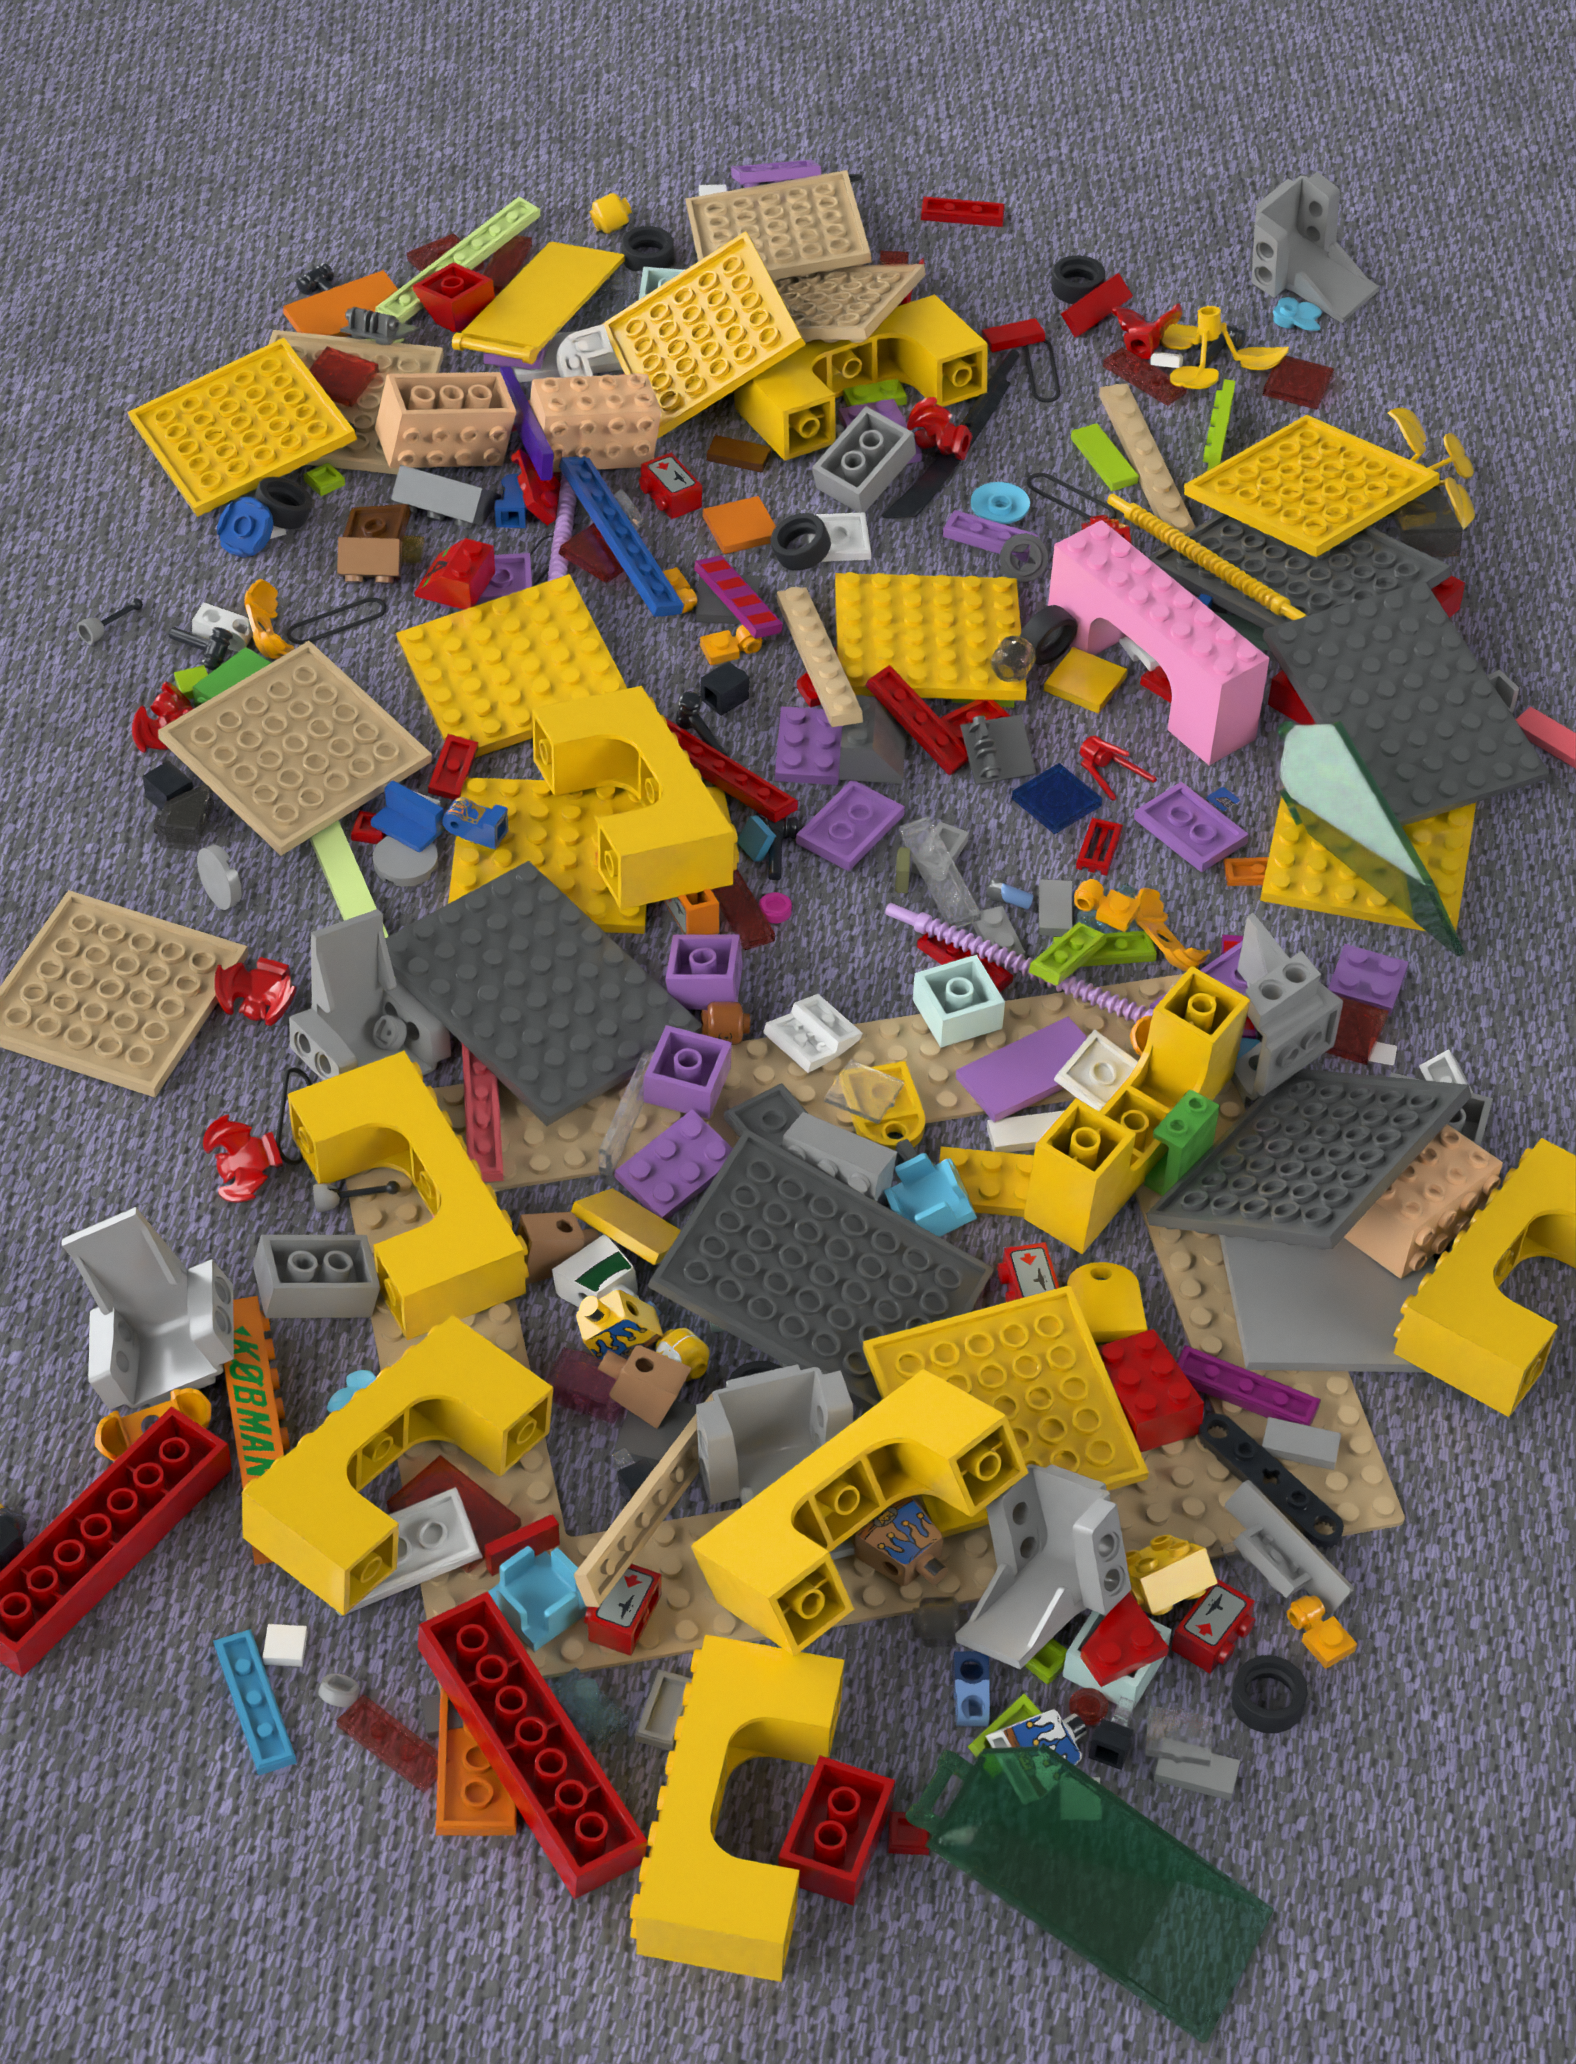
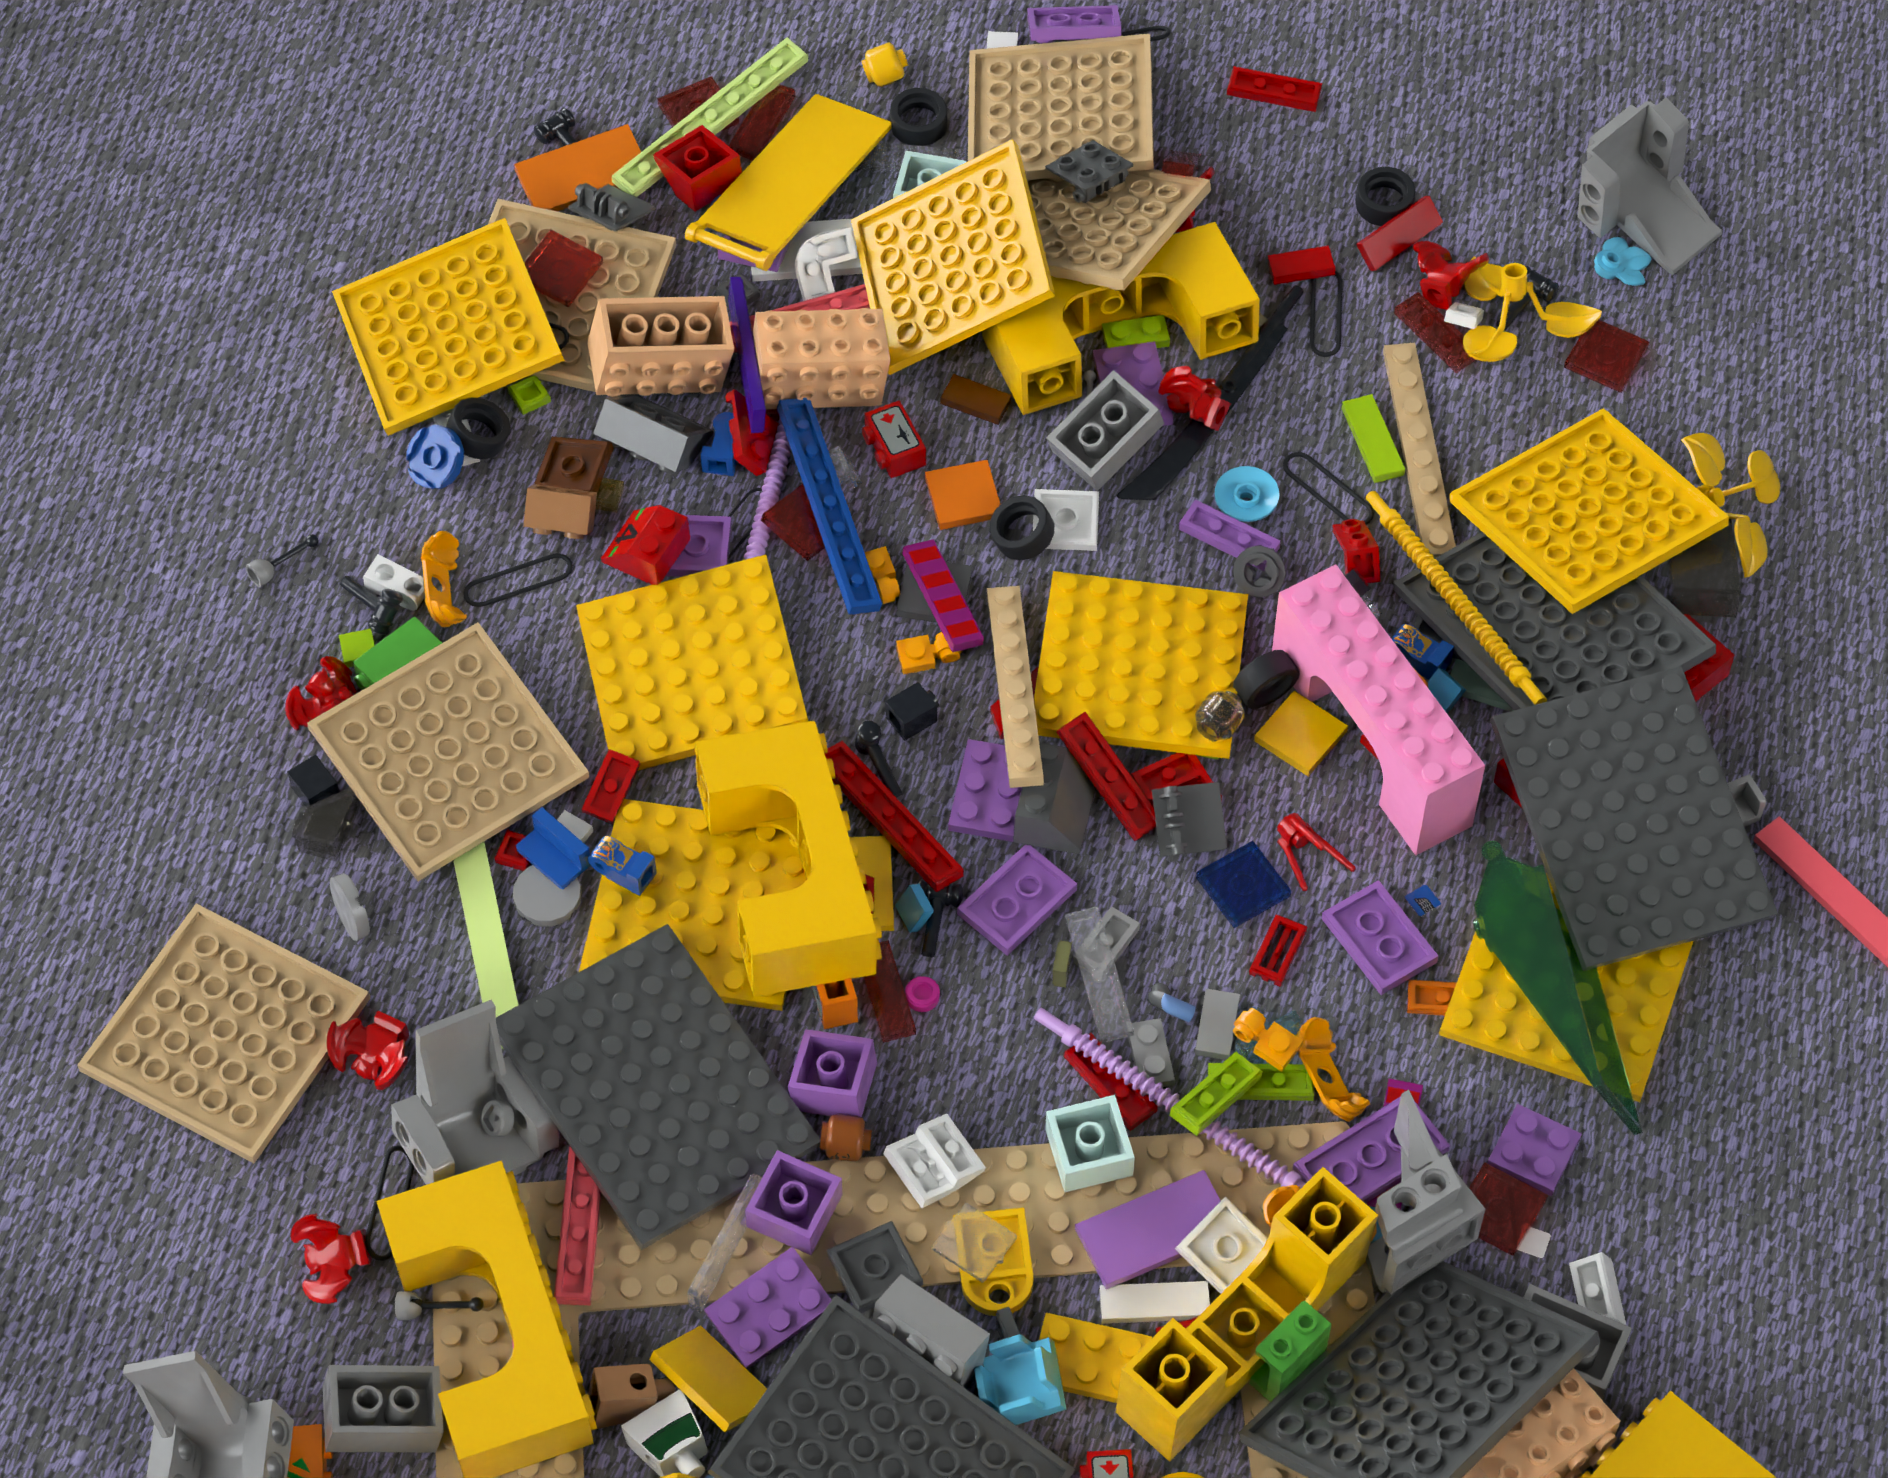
camera: 10 degrees right, 10 degrees up
lime plate [1203,379,1236,471] -> none
none -> dark grey hinge [1045,140,1133,203]

